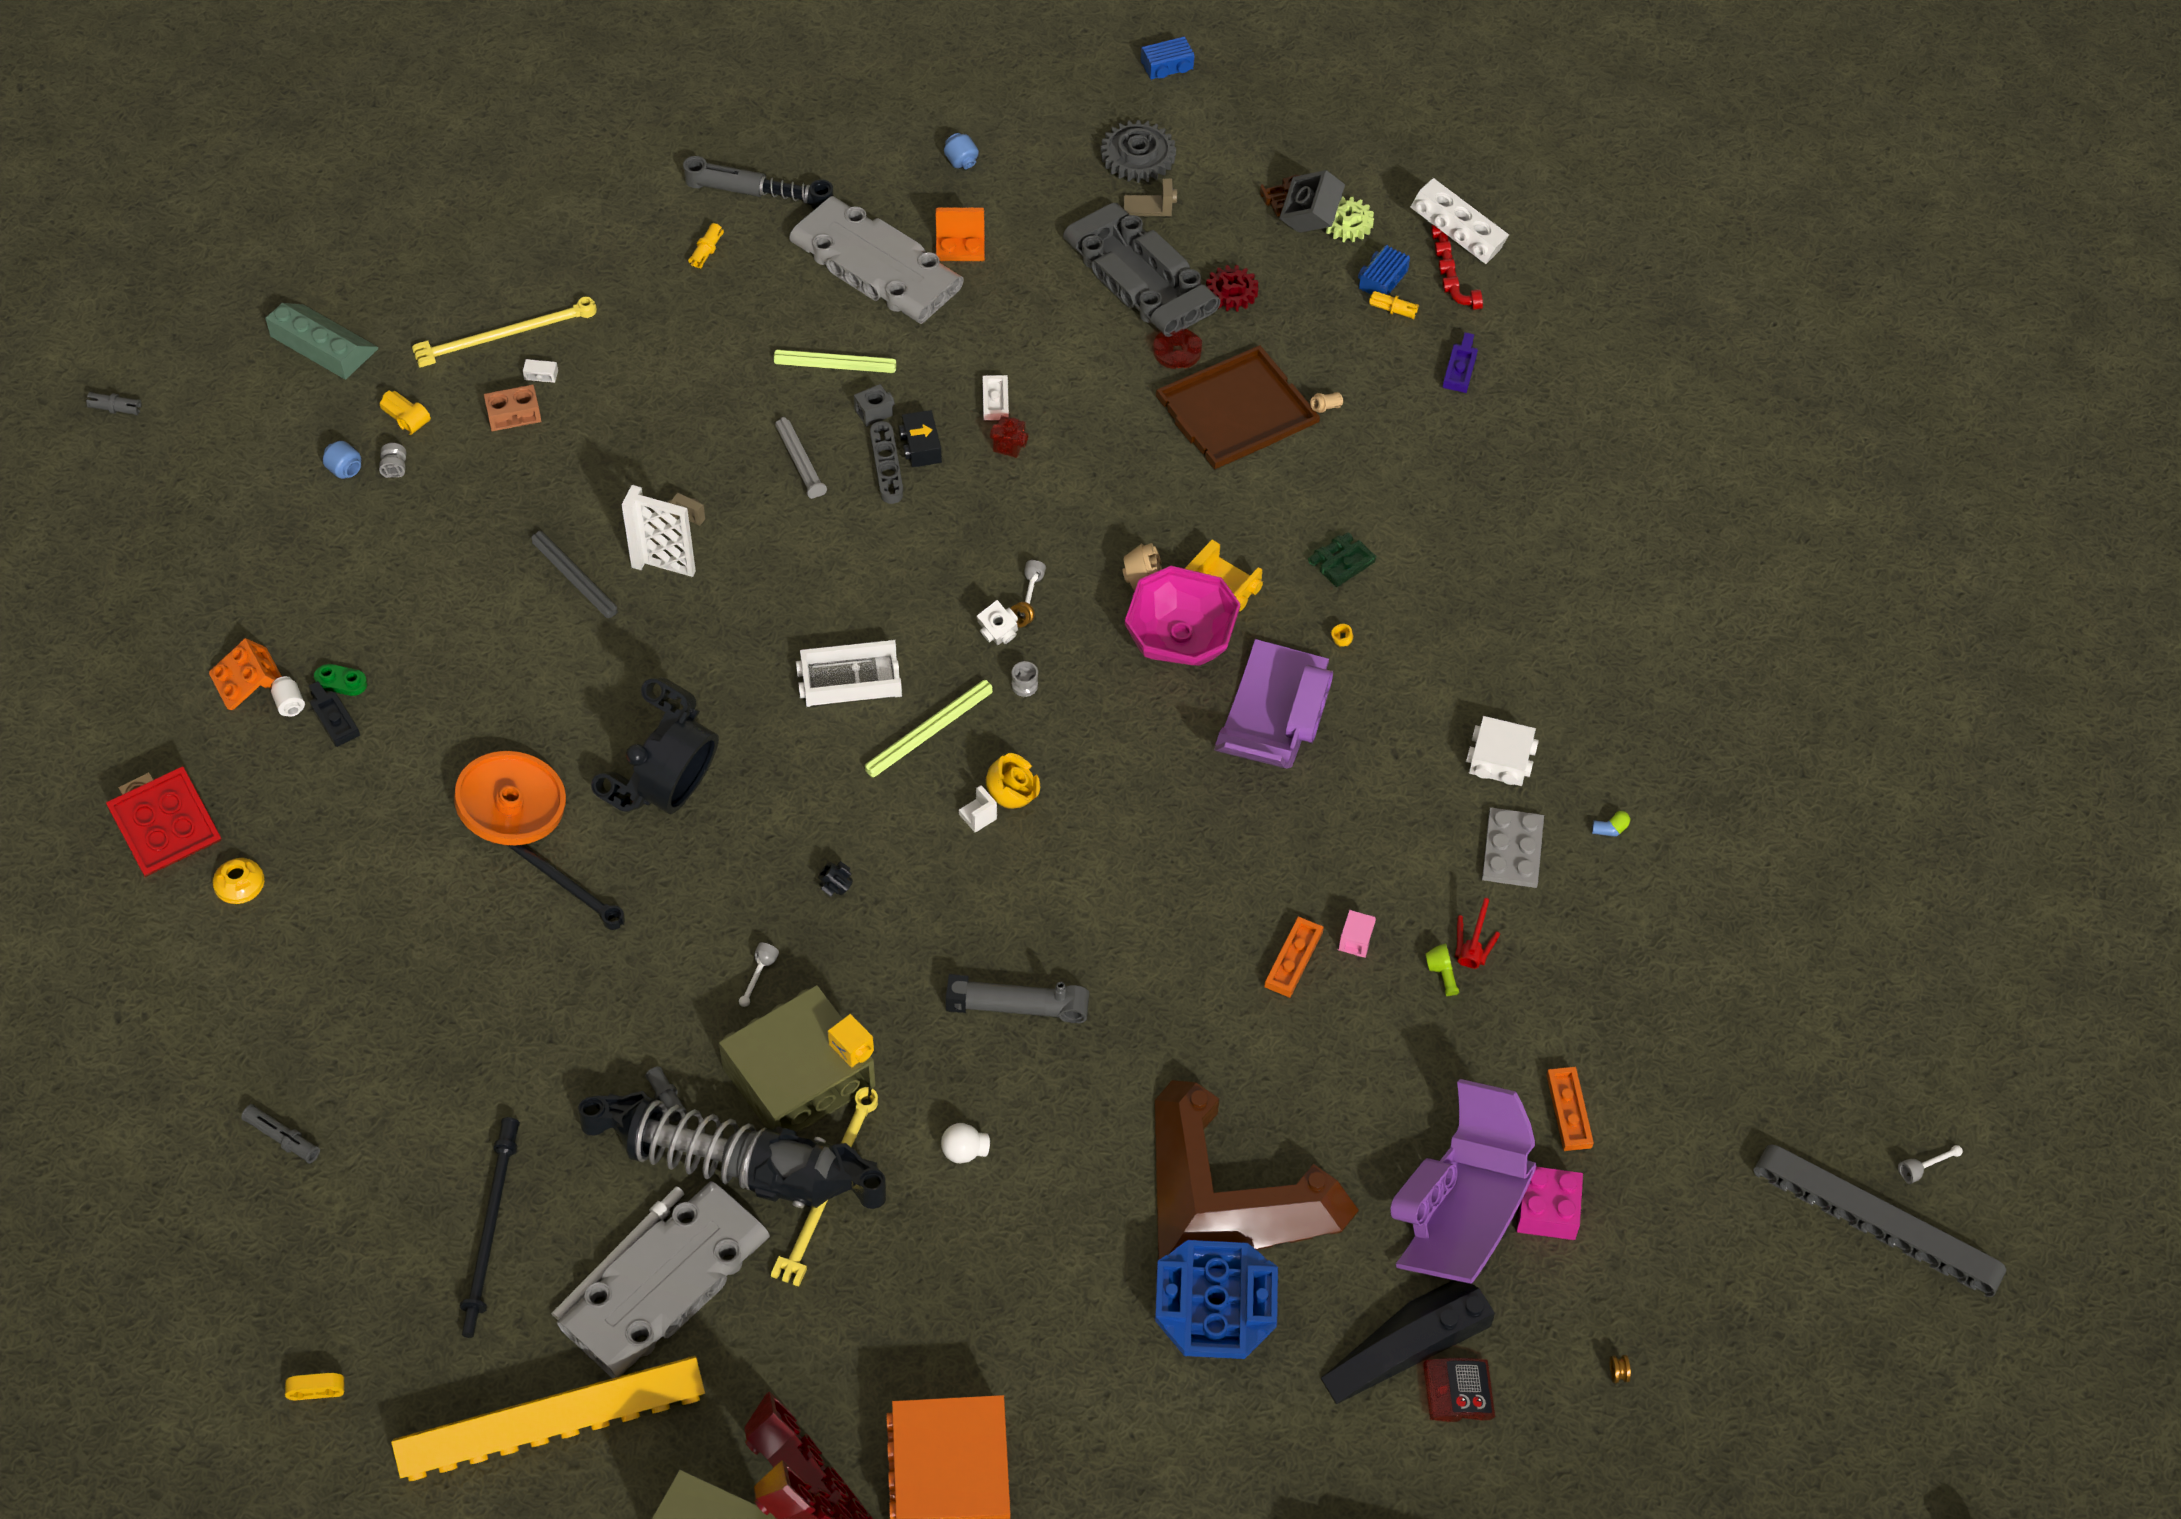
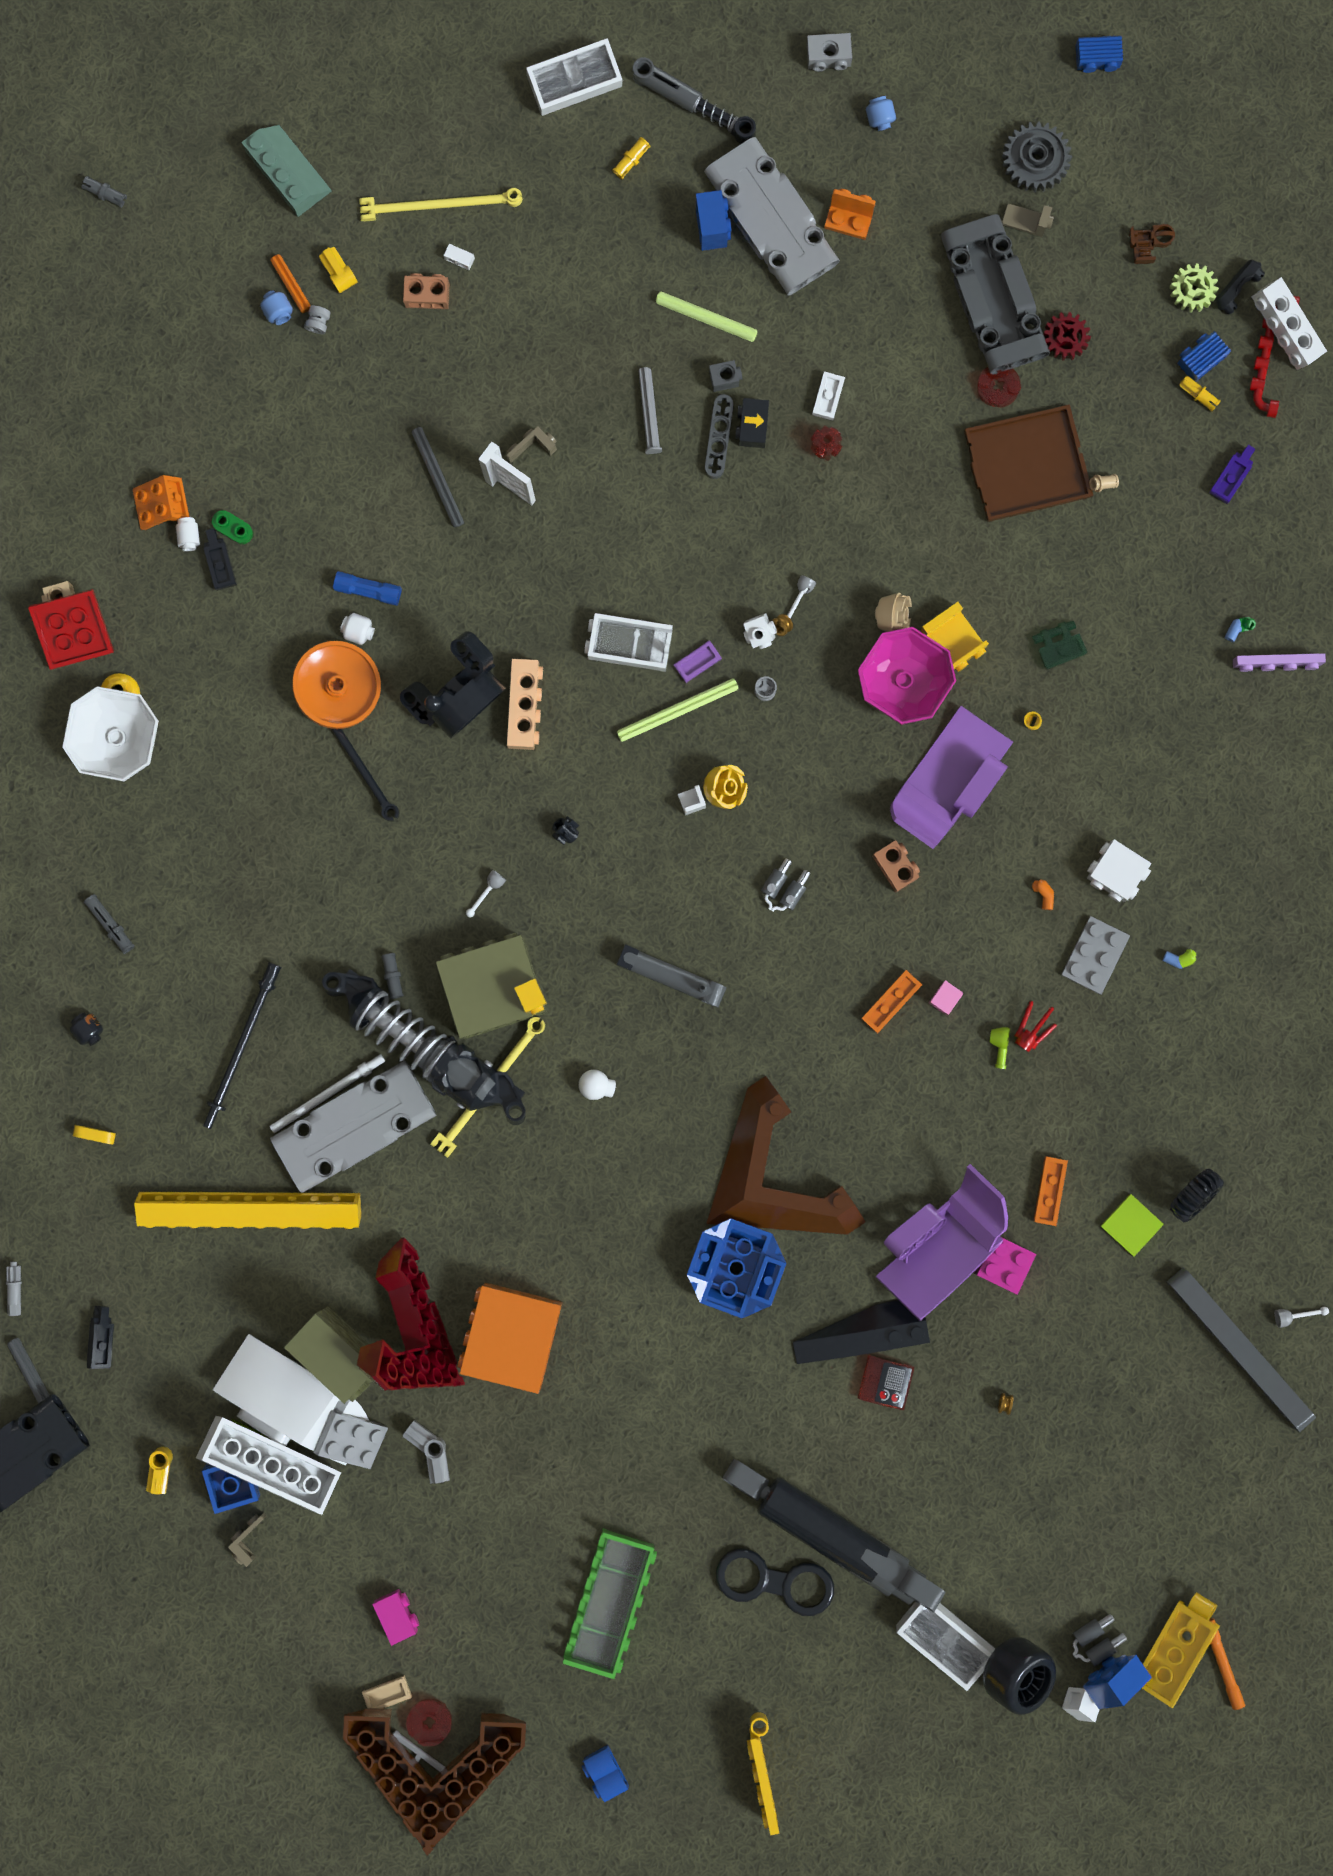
camera: 25 degrees right, 30 degrees up
dark grey brick [1279,170,1345,233] -> none
none -> white rock [63,687,159,781]
none -> black head [70,1012,103,1046]
none -> orange axle [271,254,310,313]
none -> blue axle [333,571,402,606]
none -> white head [340,613,375,645]
none -> light nougat brick [507,659,543,750]
none -> brick [526,38,622,116]
none -> medium lavender tile [674,640,722,683]
none -> blue brick [696,190,731,251]
none -> dark grey piece [760,859,810,912]
none -> light grey brick [807,33,852,72]
none -> nougat brick [872,840,920,893]
none -> orange arm [1032,879,1054,910]
none -> lime tile [1100,1194,1164,1257]
none -> black gear [1170,1168,1224,1222]
none -> black piece [1216,260,1265,314]
none -> arm [1224,617,1256,642]
none -> lavender plate [1233,654,1326,672]

